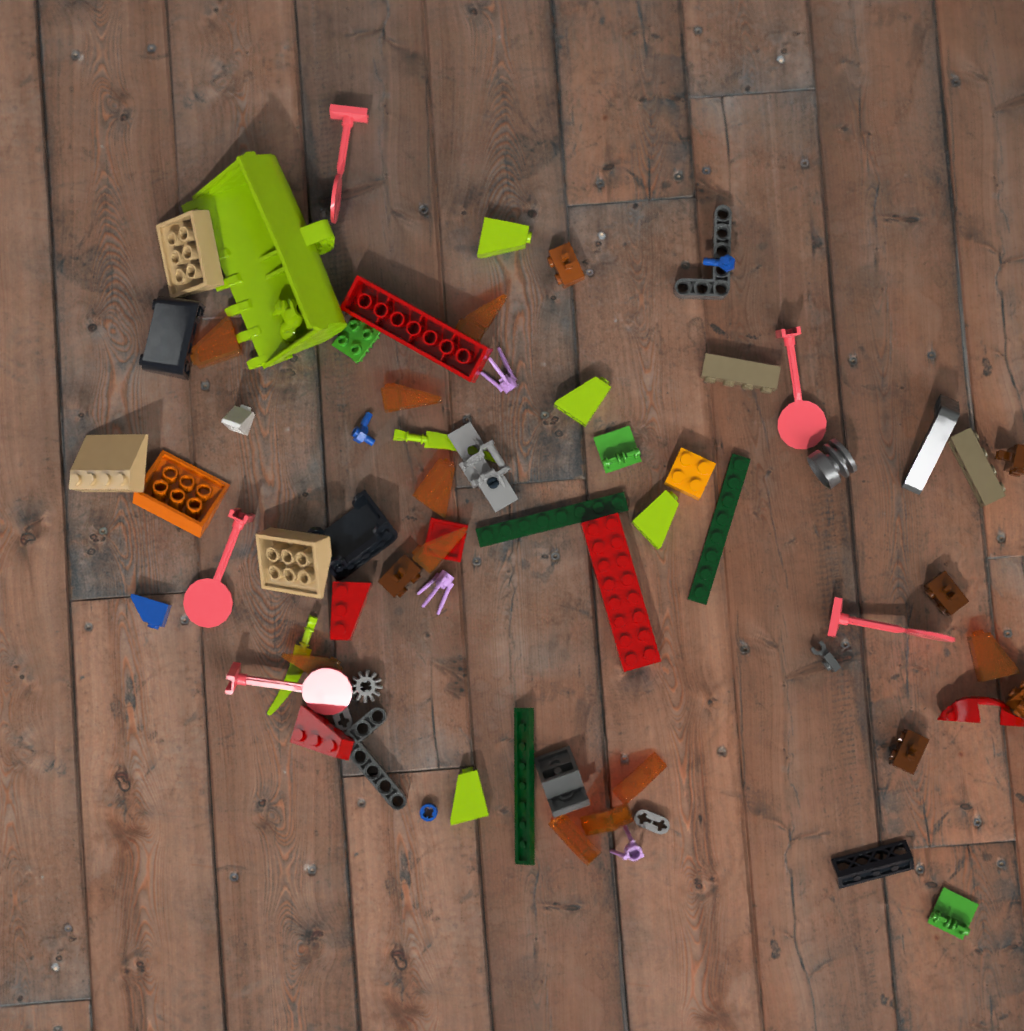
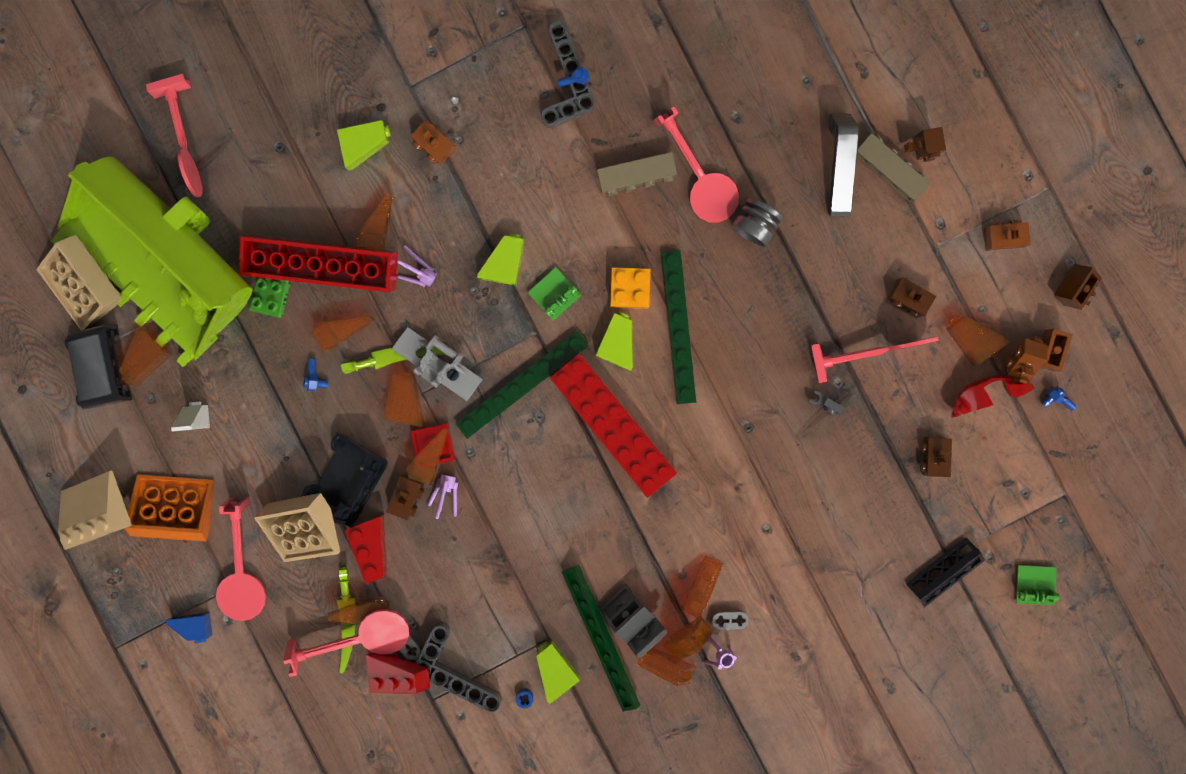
camera: 20 degrees left, 5 degrees up
light grey gear [351,670,383,703] -> none

